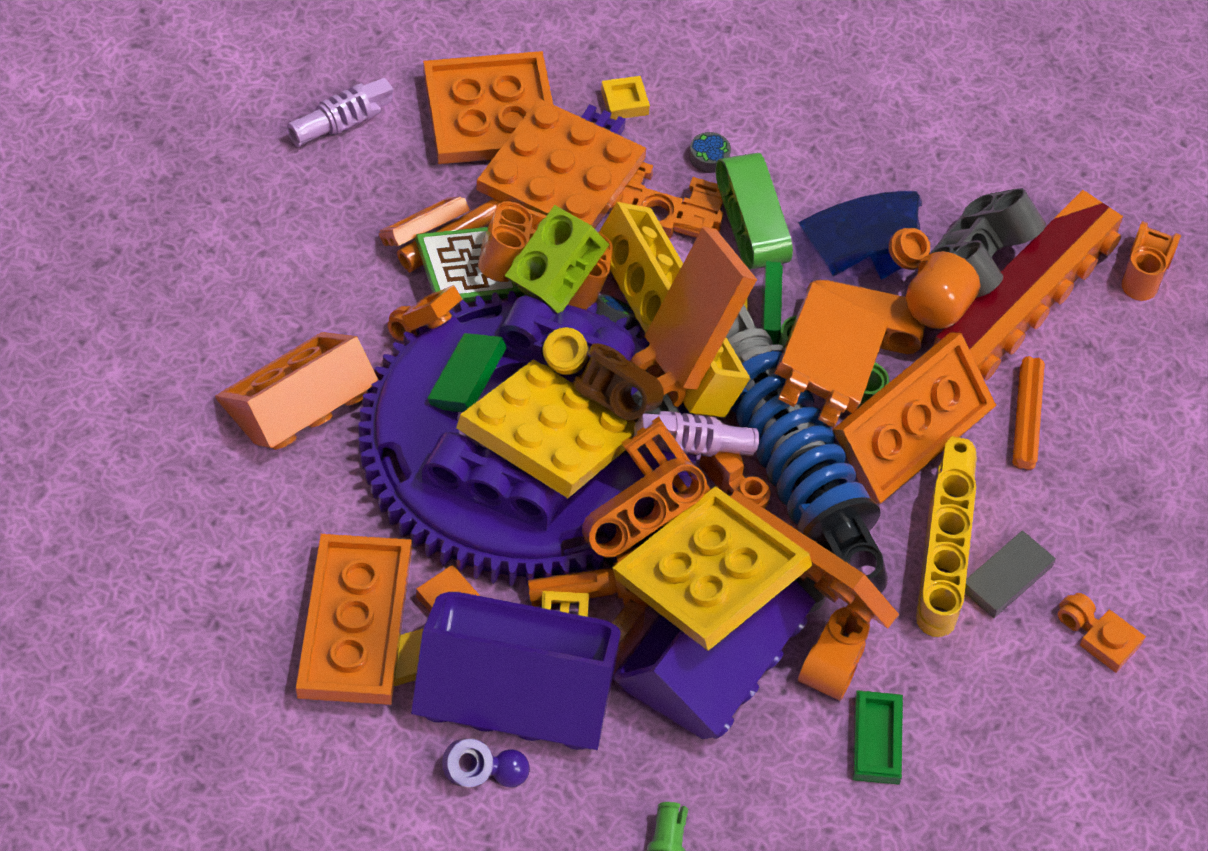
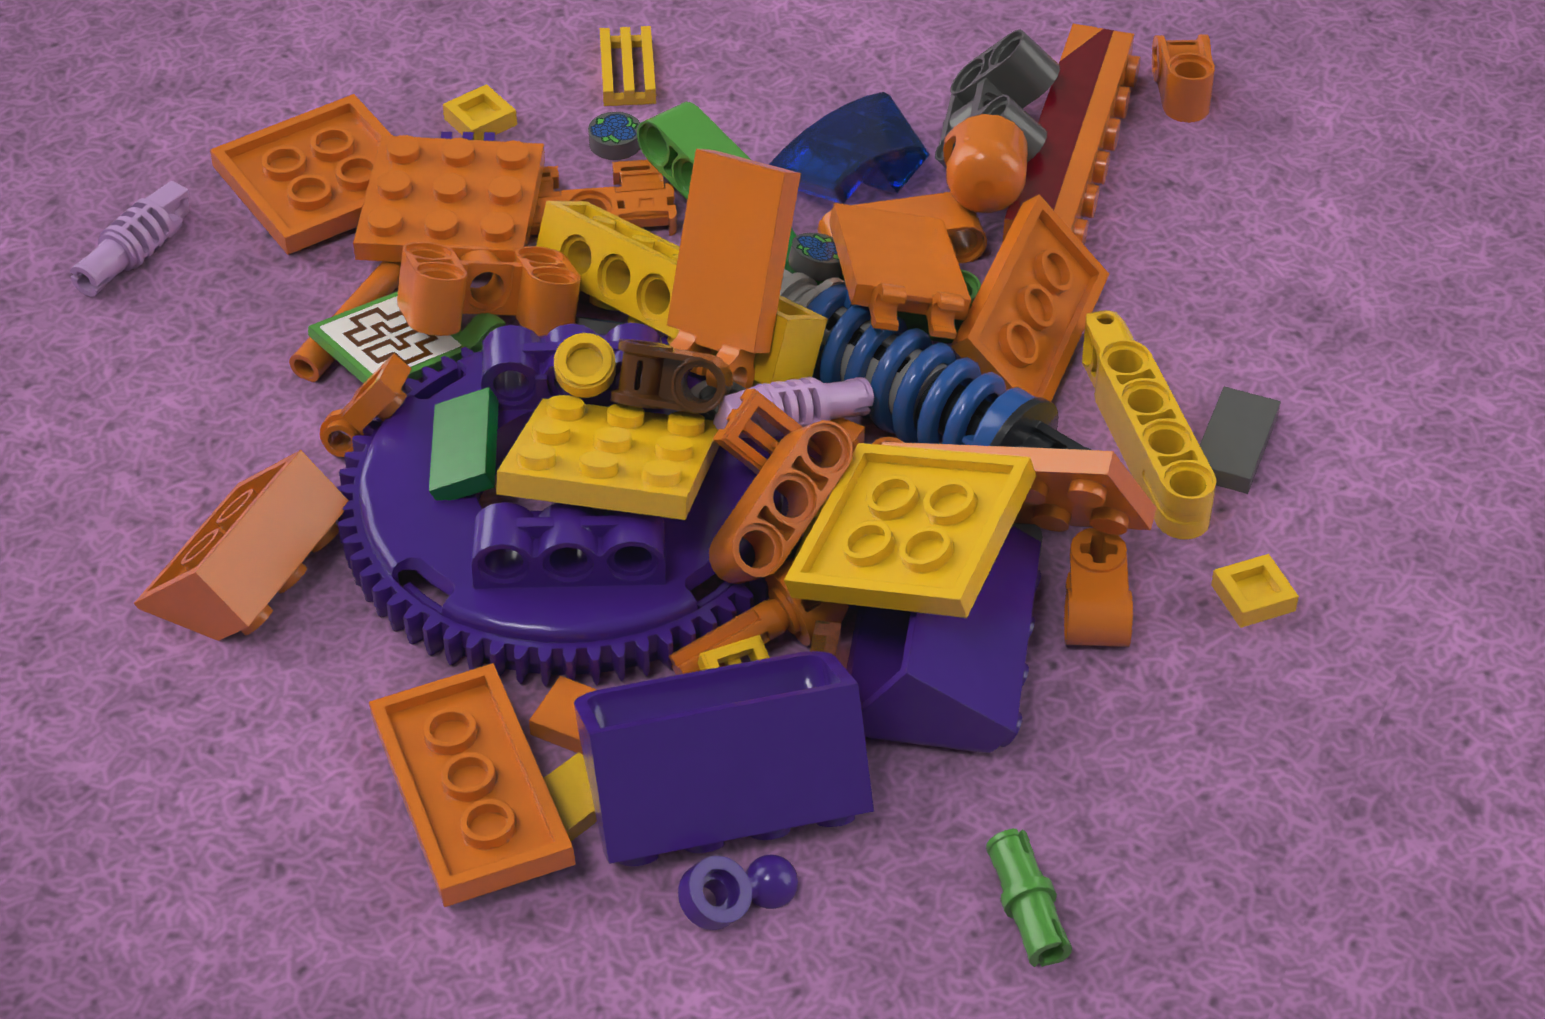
camera: 20 degrees left, 10 degrees down
tile [378,196,470,246] -> none
lime brick [505,205,610,314] -> none
green tile [853,690,903,785] -> none
orange plate [889,228,930,270] -> none
orange axle [1012,356,1045,470] -> none
orange plate [1058,593,1146,673] -> none
none -> yellow tile [599,26,656,106]
none -> tile [788,233,843,281]
none -> yellow tile [1211,553,1299,628]

